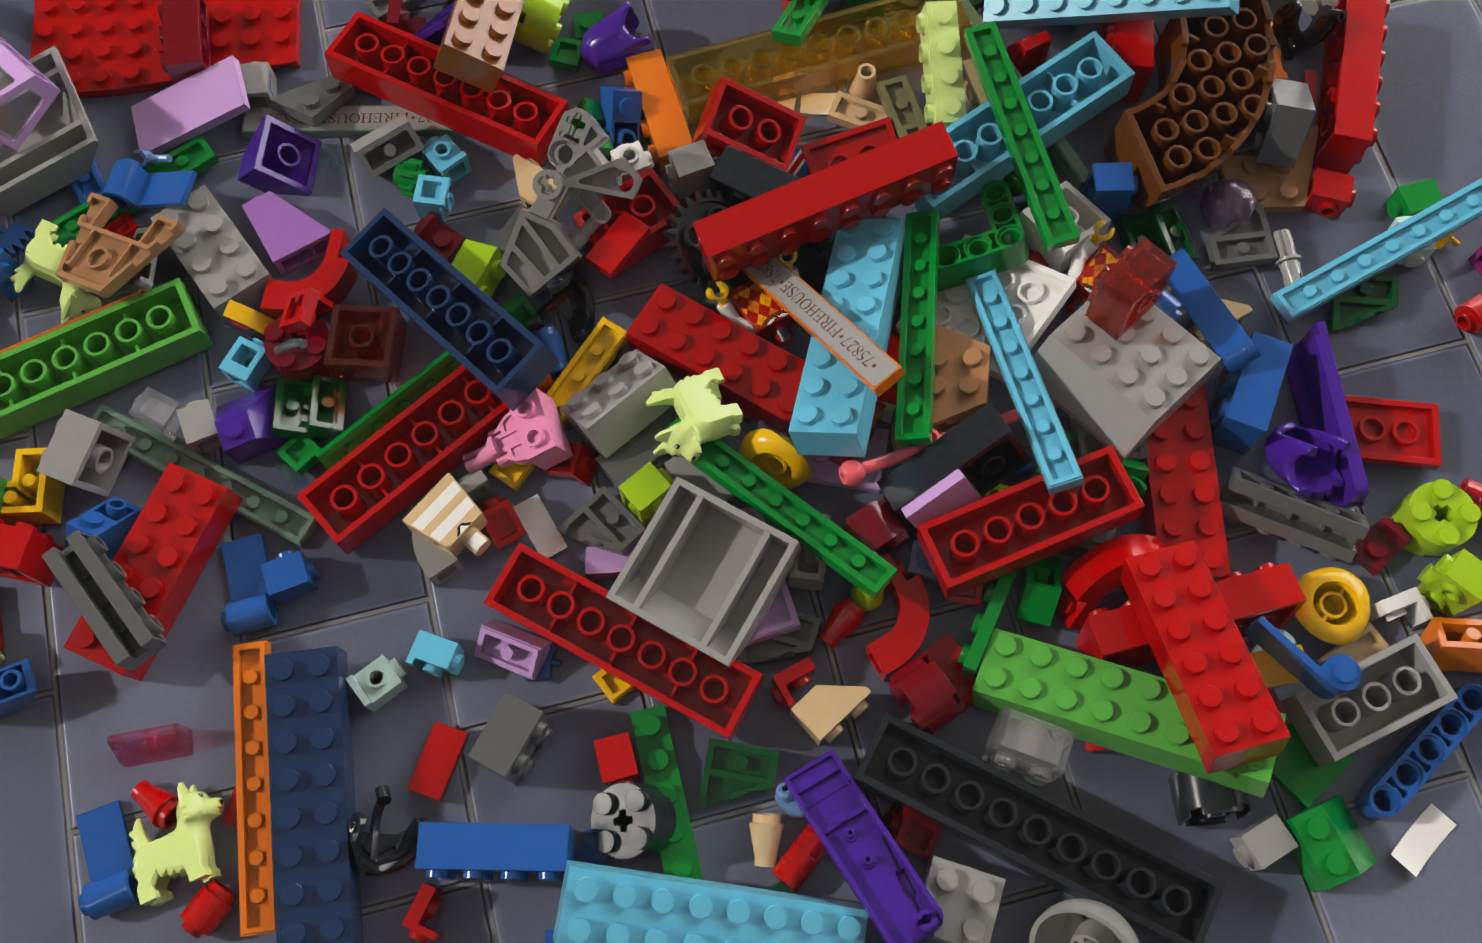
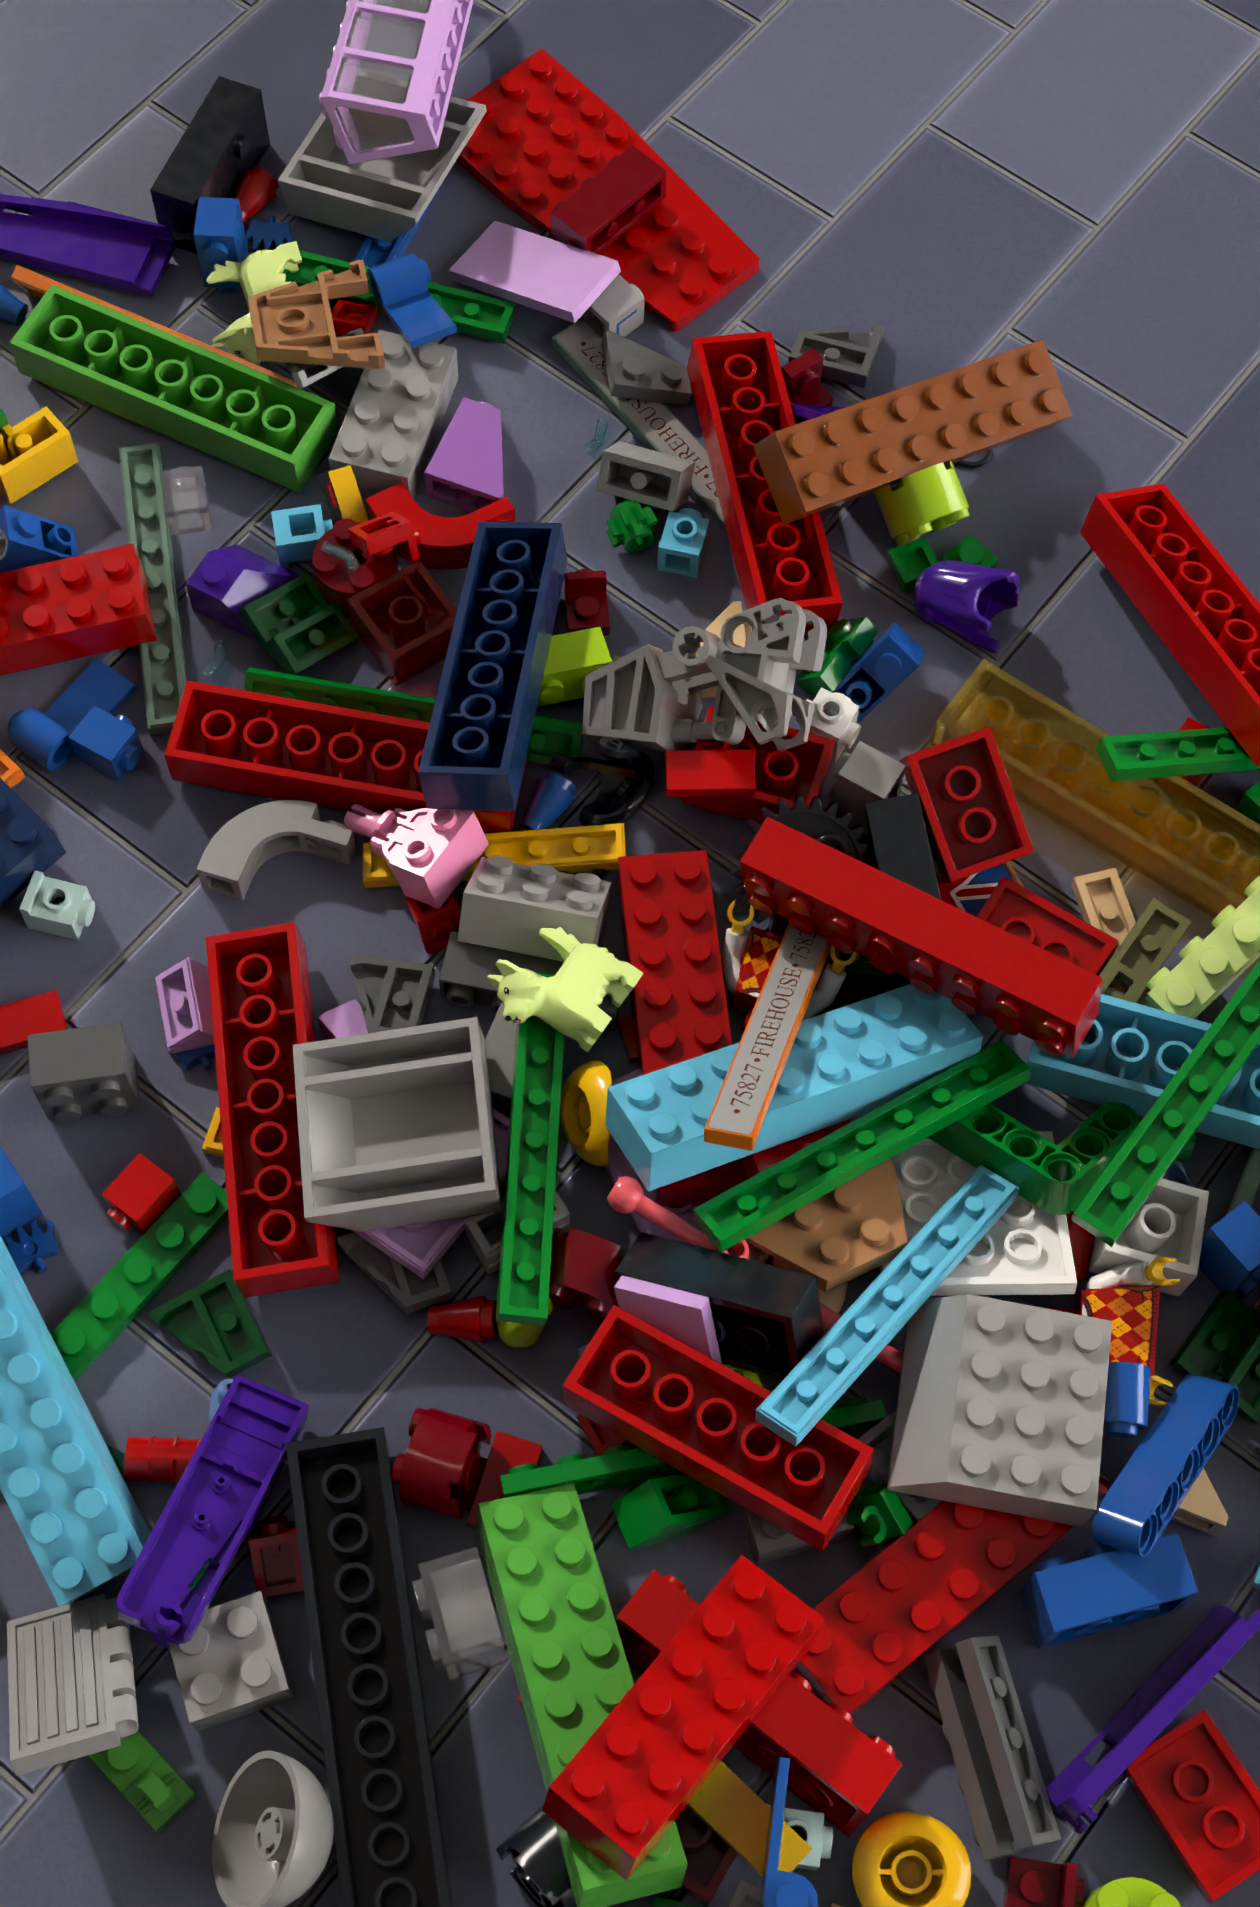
camera: 50 degrees right, 5 degrees down
light grey brick [36,409,136,497] -> none
medium blue hand [133,149,172,168] -> none
light grey brick [176,398,223,455] -> none
dark purple slope [237,114,322,196] -> none
green plate [276,438,321,477] -> none
tan torso [402,473,491,557] -> none
medium azure brick [405,630,466,677] -> none
medium azure brick [412,174,453,223] -> none
red bracket [480,494,528,550] -> none
white sticker [513,494,568,558] -> none
brick [591,783,676,859] -> none
lime brick [618,462,674,528] -> none
orange brick [623,49,692,174] -> none
tan cone [749,812,785,867] -> none
red bracket [769,656,816,712] -> none
sticker [776,86,837,115] -> none
tan slope [790,685,871,746] -> none
tan cone [849,63,878,102] -> none
red arch [865,553,930,682] -> none
red arch [1056,534,1166,630] -> none
clear red brick [1085,238,1178,341] -> none
dark purple hair [1264,421,1351,500] -> none

